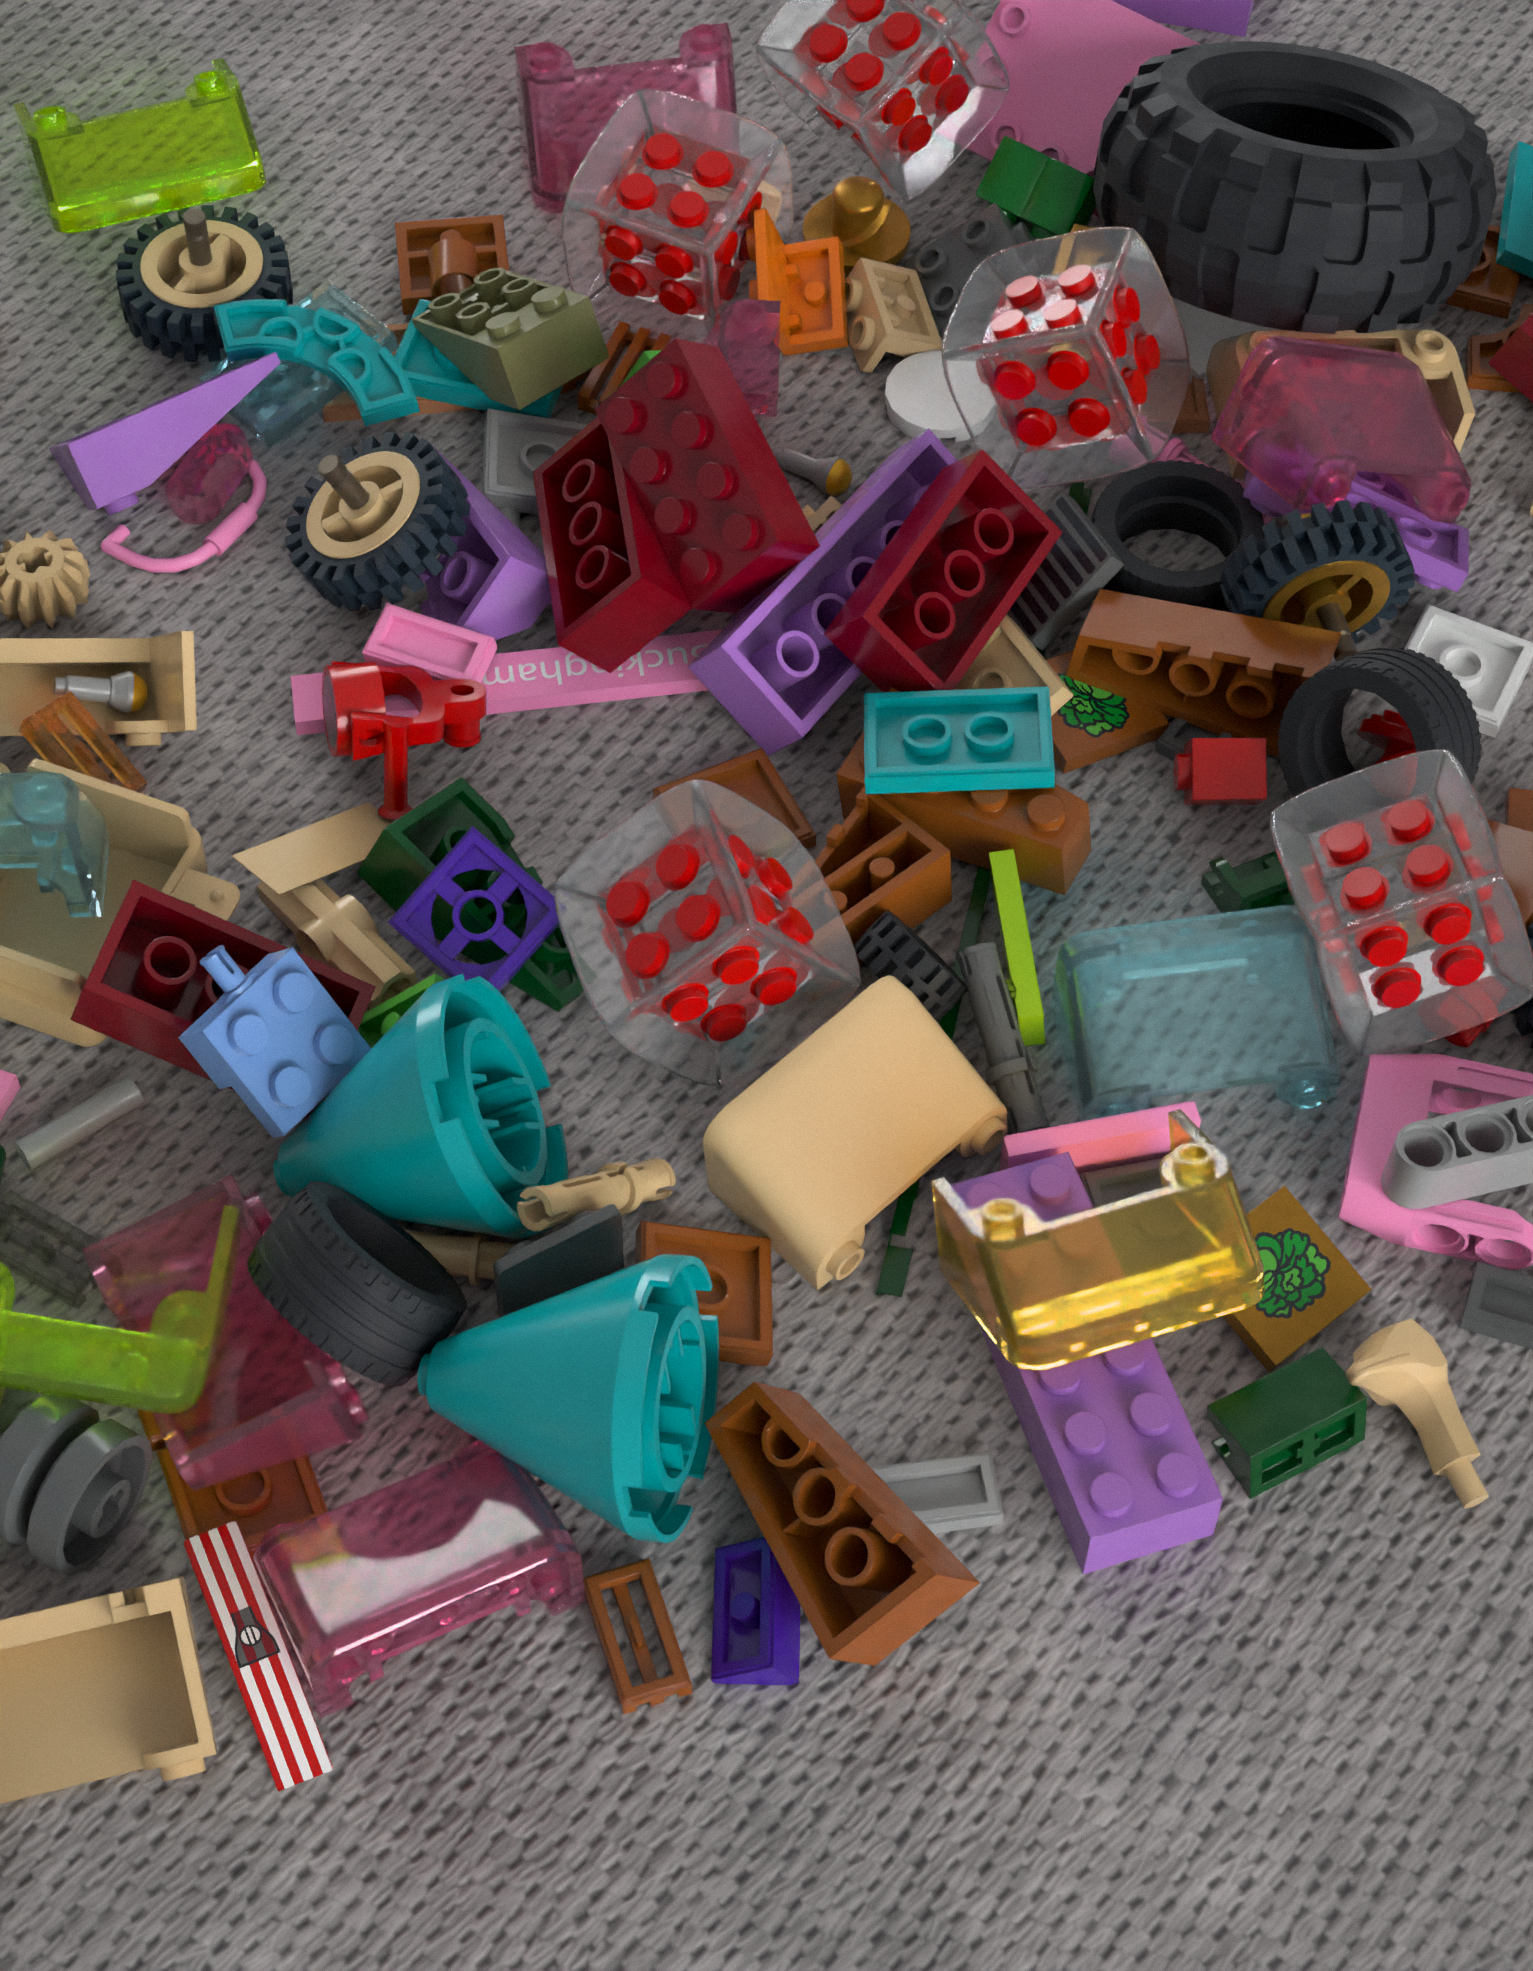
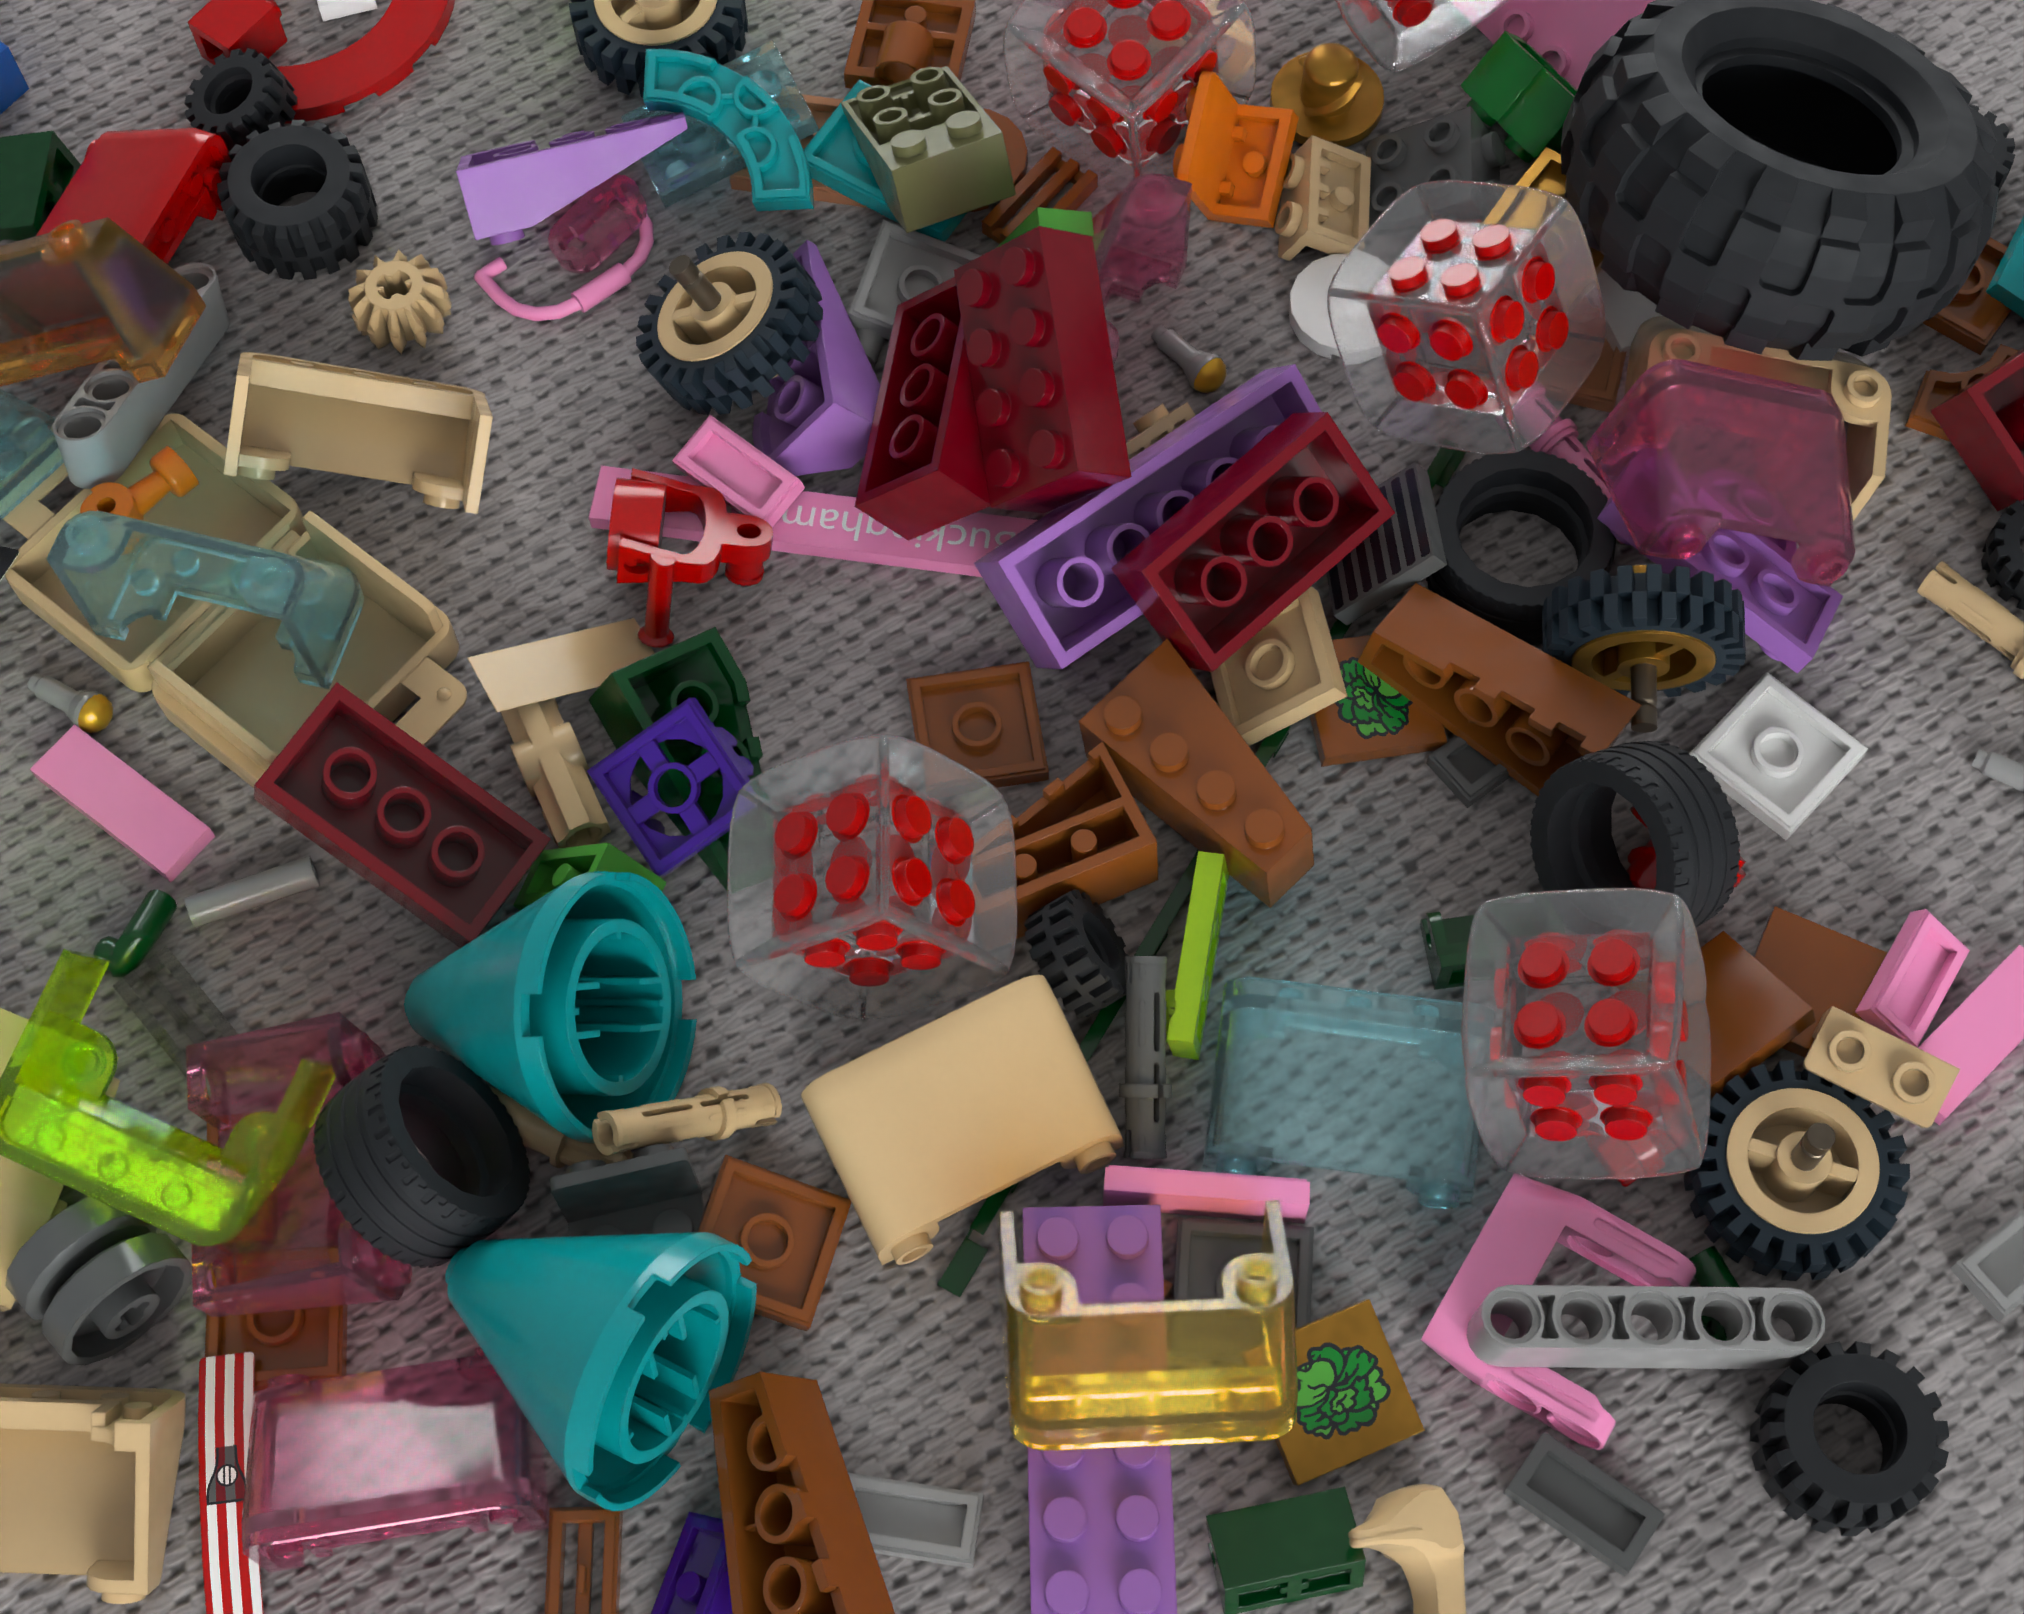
camera: 20 degrees right, 10 degrees up
clear orange tile [19,691,148,793] -> none
light grey piece [53,671,148,713] -> none
medium blue plate [178,945,371,1138] -> none
teal tile [864,686,1055,794] -> none
red brick [1173,738,1267,805] -> none

